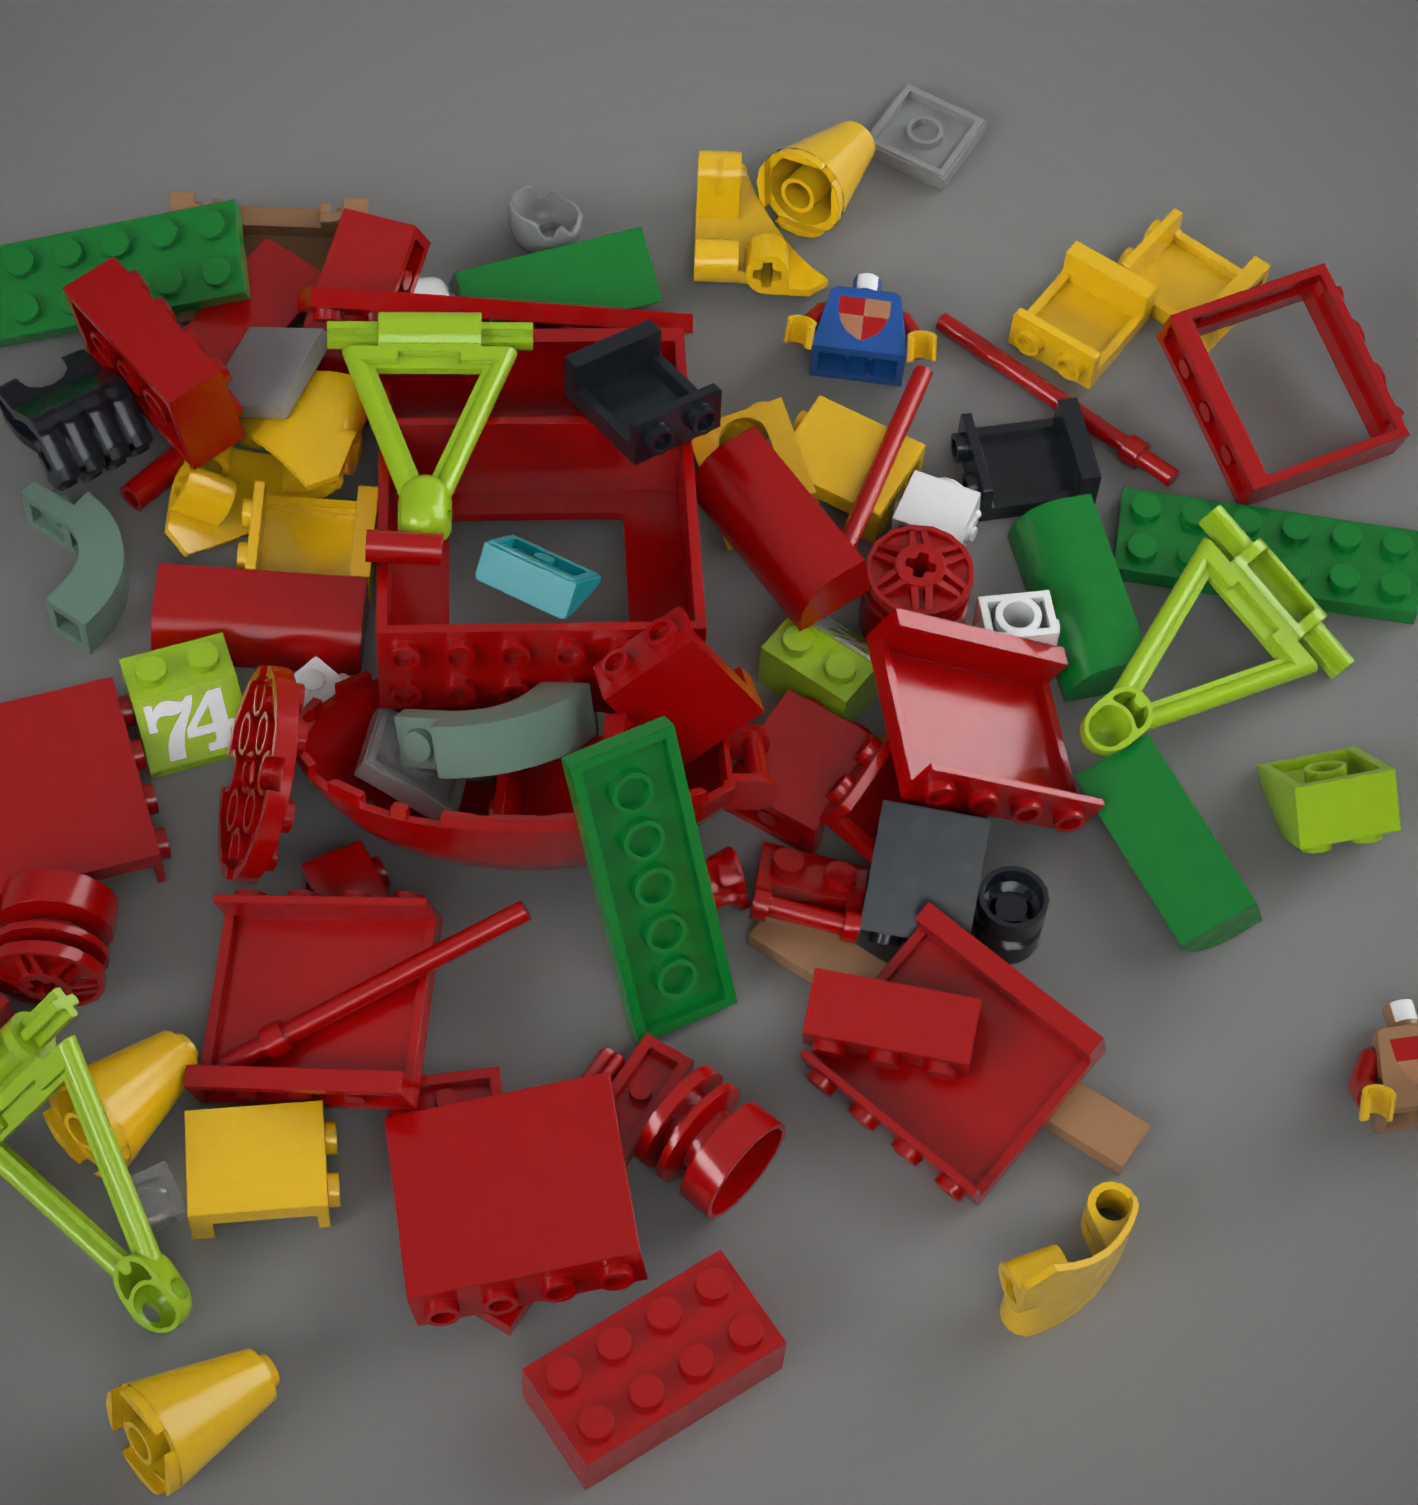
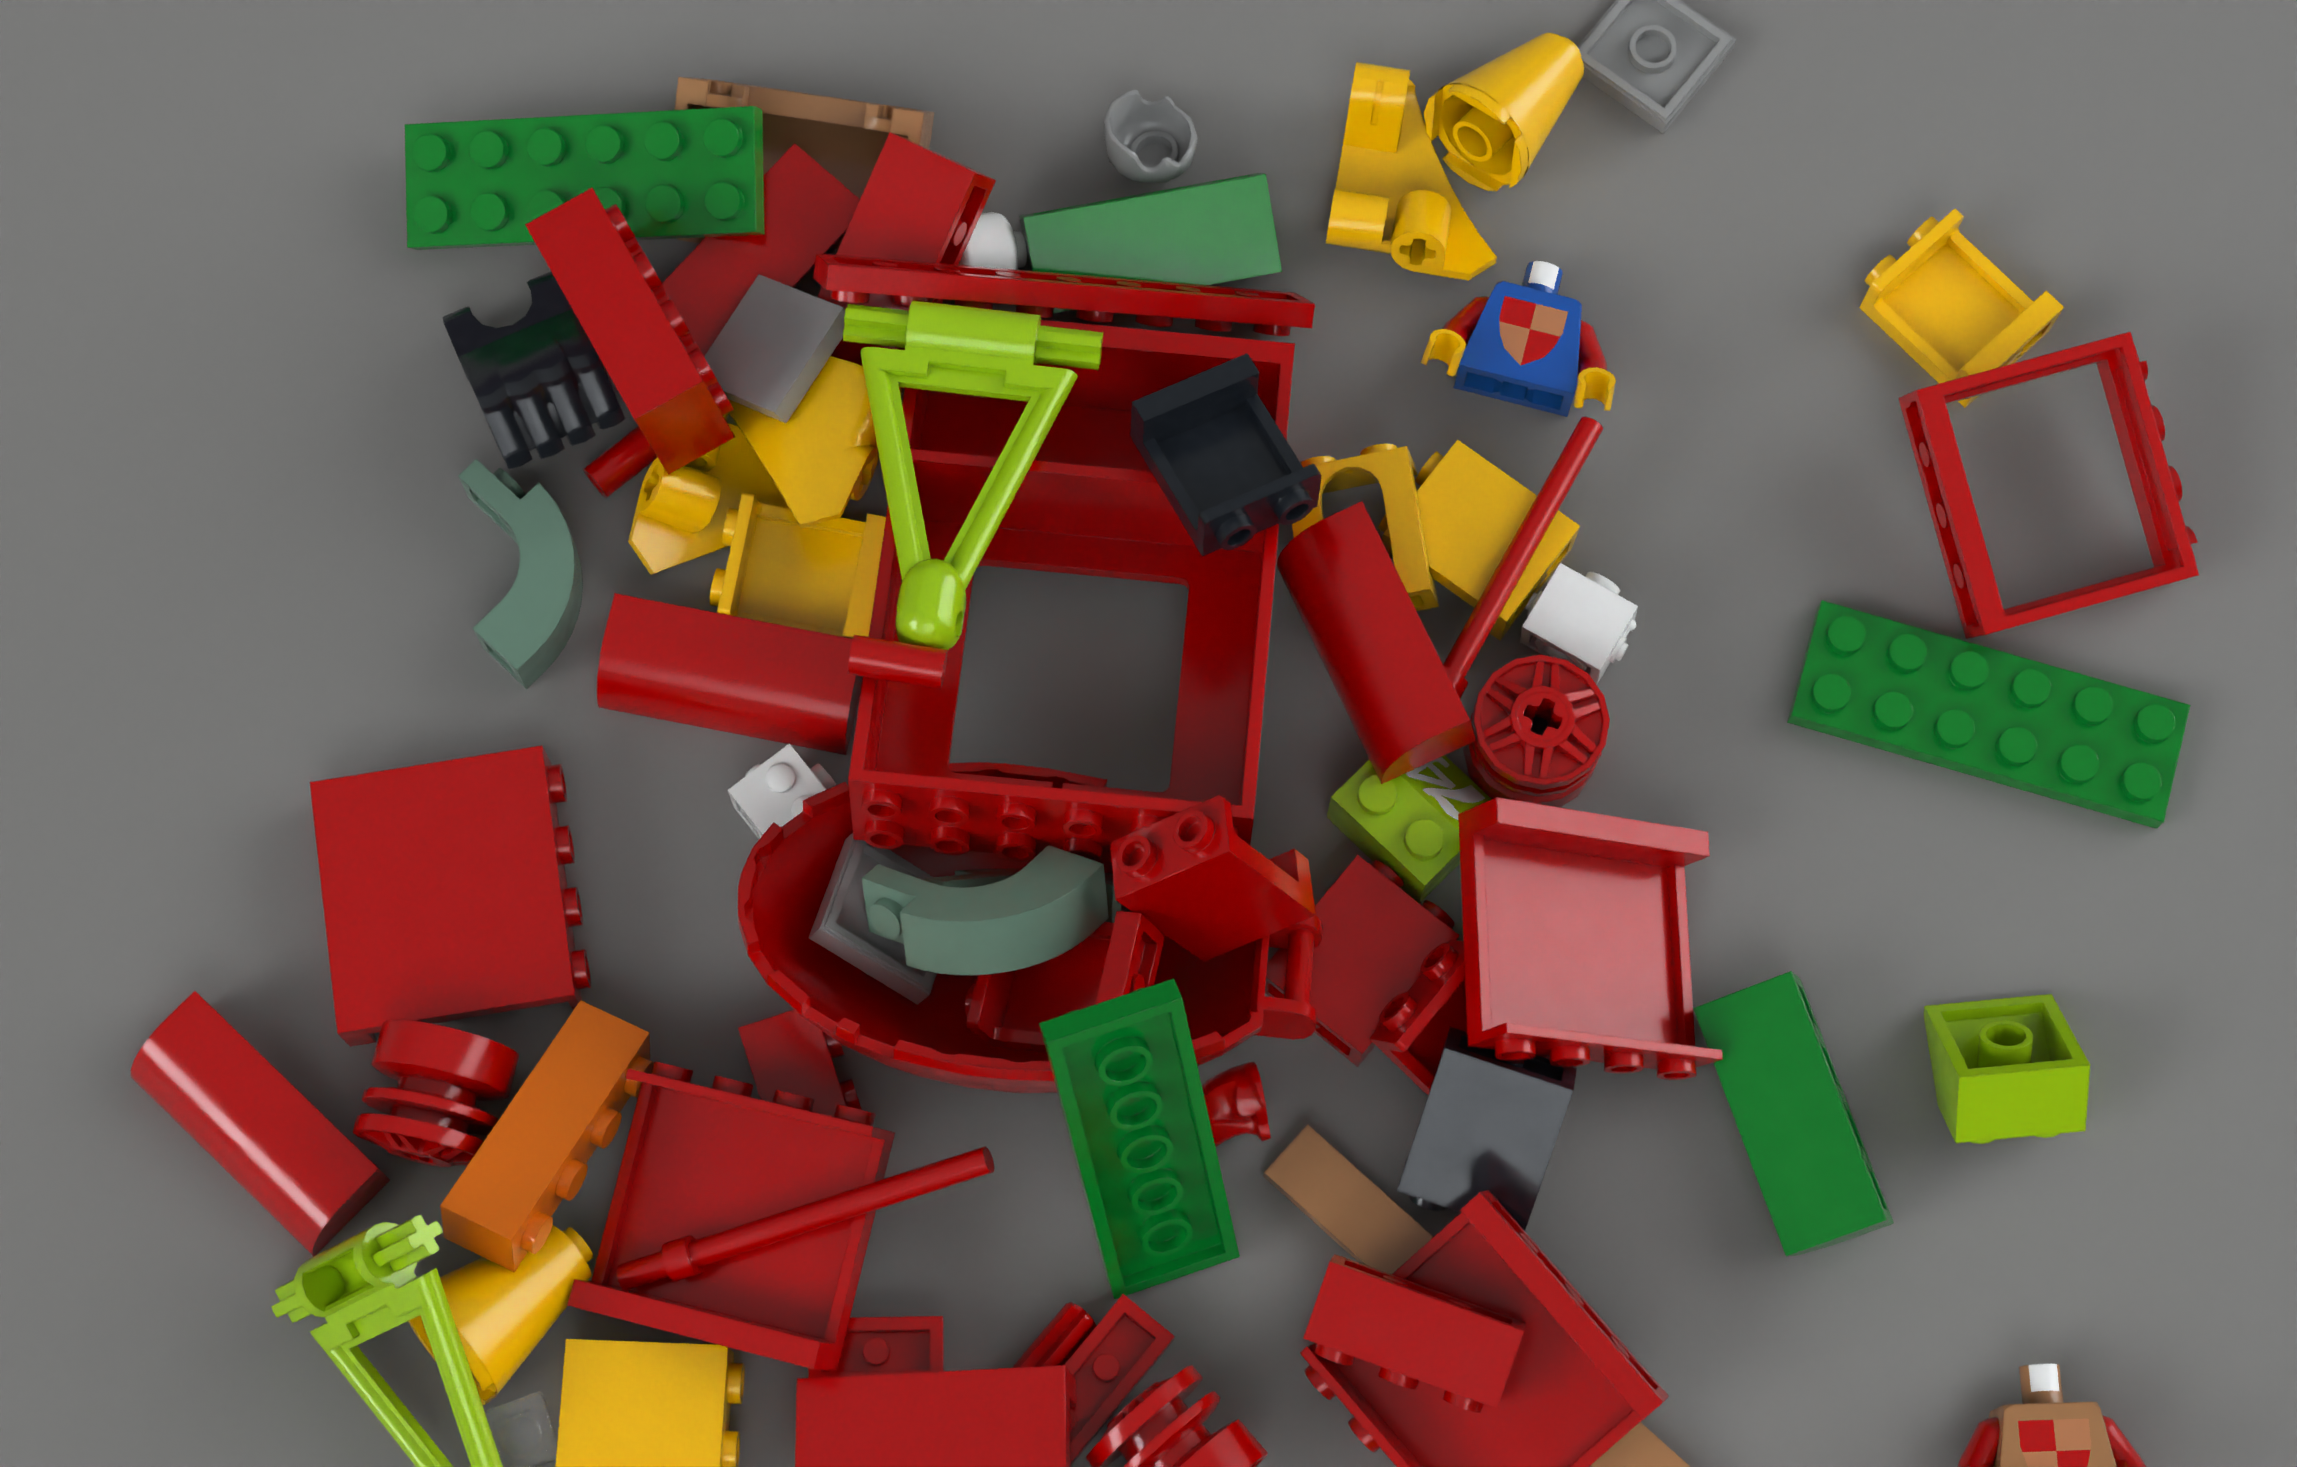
camera: 10 degrees right, 15 degrees up
lime slope [119,632,242,779] -> none
red plate [218,665,308,884] -> none
teal slope [475,534,602,619] -> none
red plate [748,841,868,944] -> none
red bar [936,313,1180,487] -> none
black panel [951,397,1102,522] -> none
black wheel [971,866,1050,964] -> none
white head [972,590,1060,646] -> none
green brick [1007,493,1143,702] -> none
yellow panel [1008,240,1158,390] -> none
lime piece [1079,505,1355,756] -> none
none -> orange brick [440,1000,654,1272]

